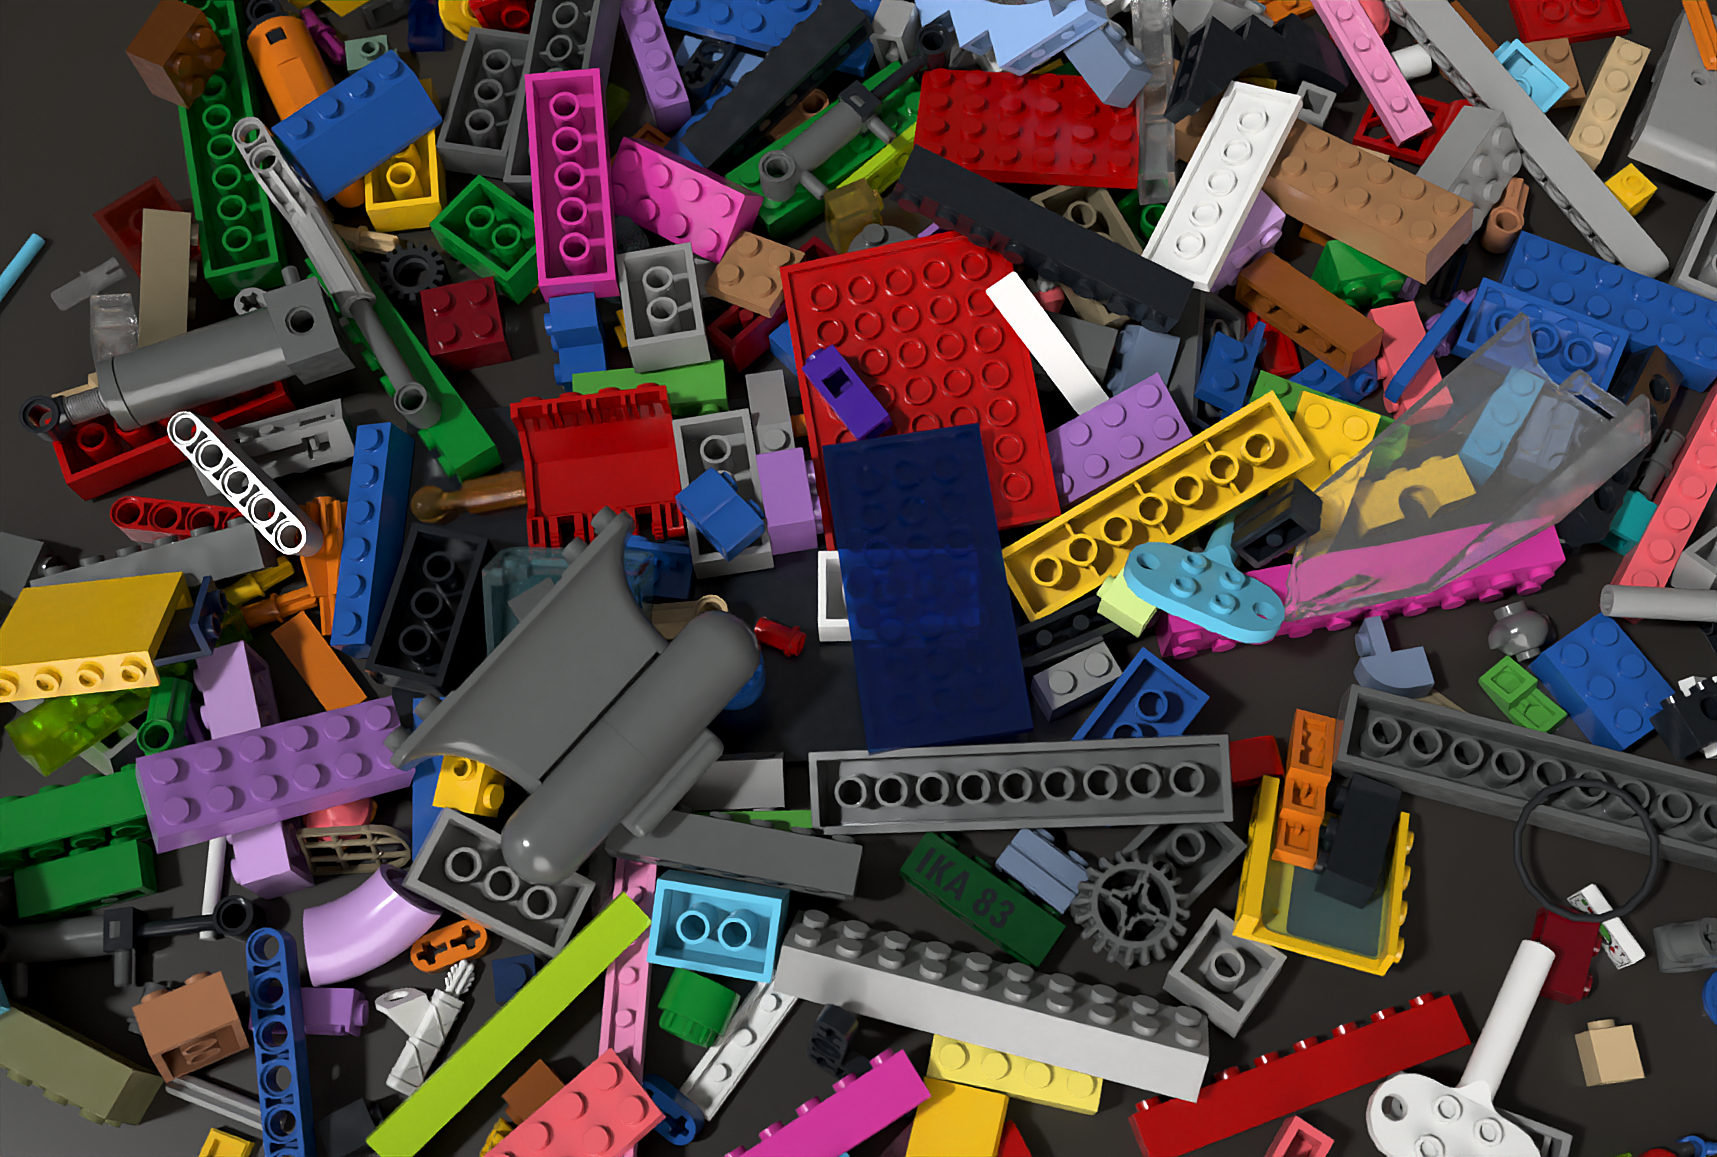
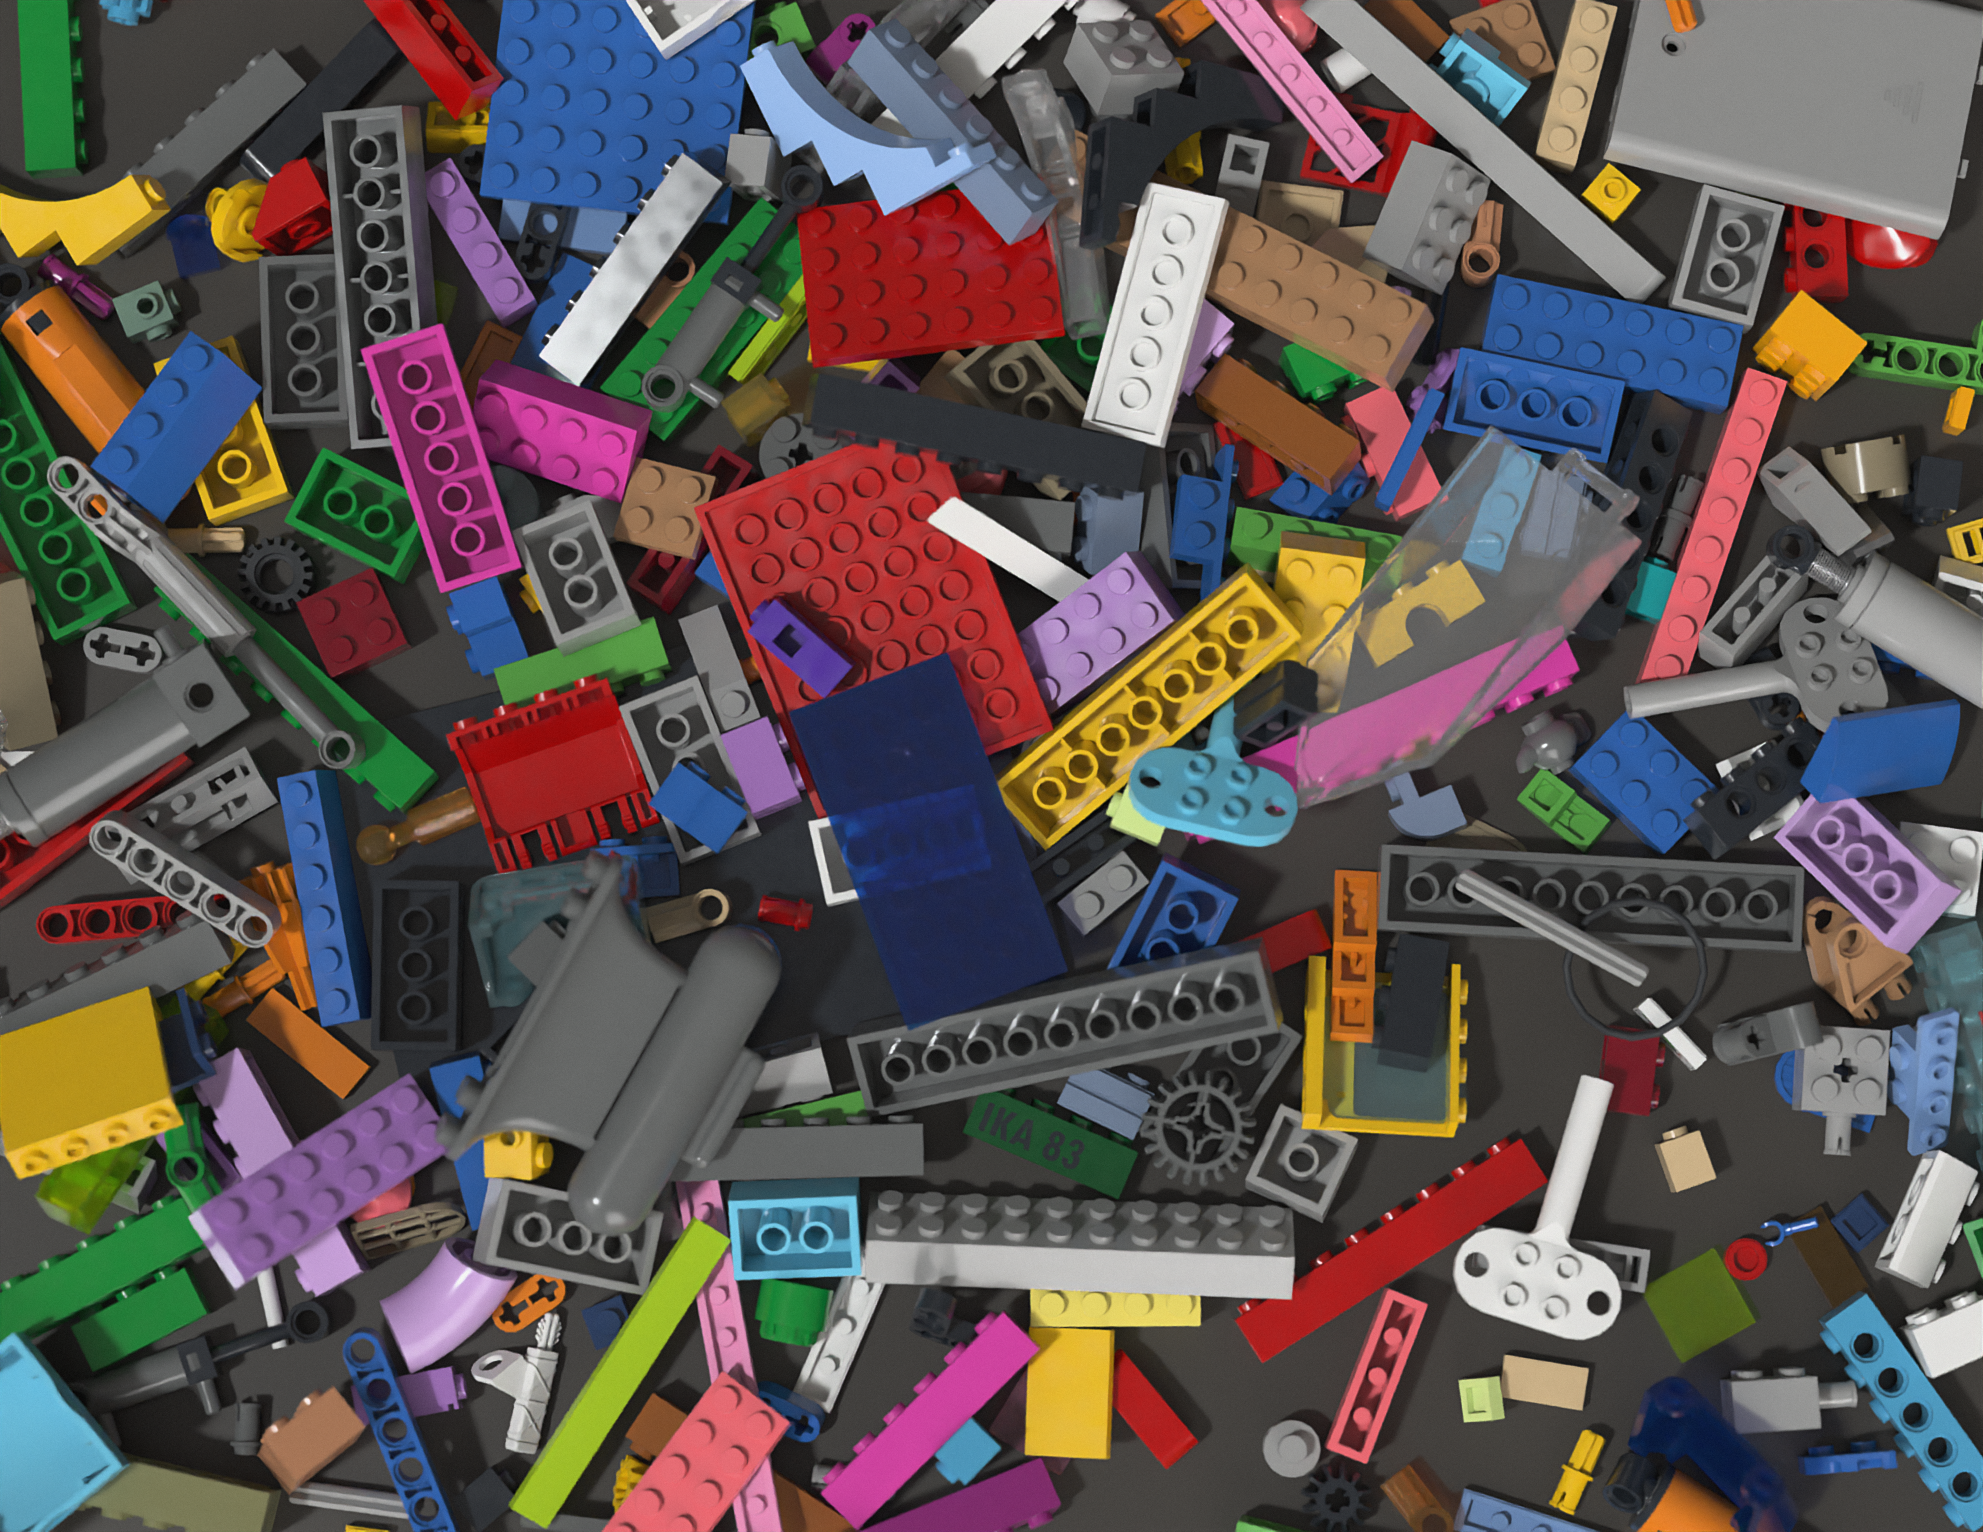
camera: 15 degrees left, 15 degrees up
none -> light grey axle [1455,869,1649,986]

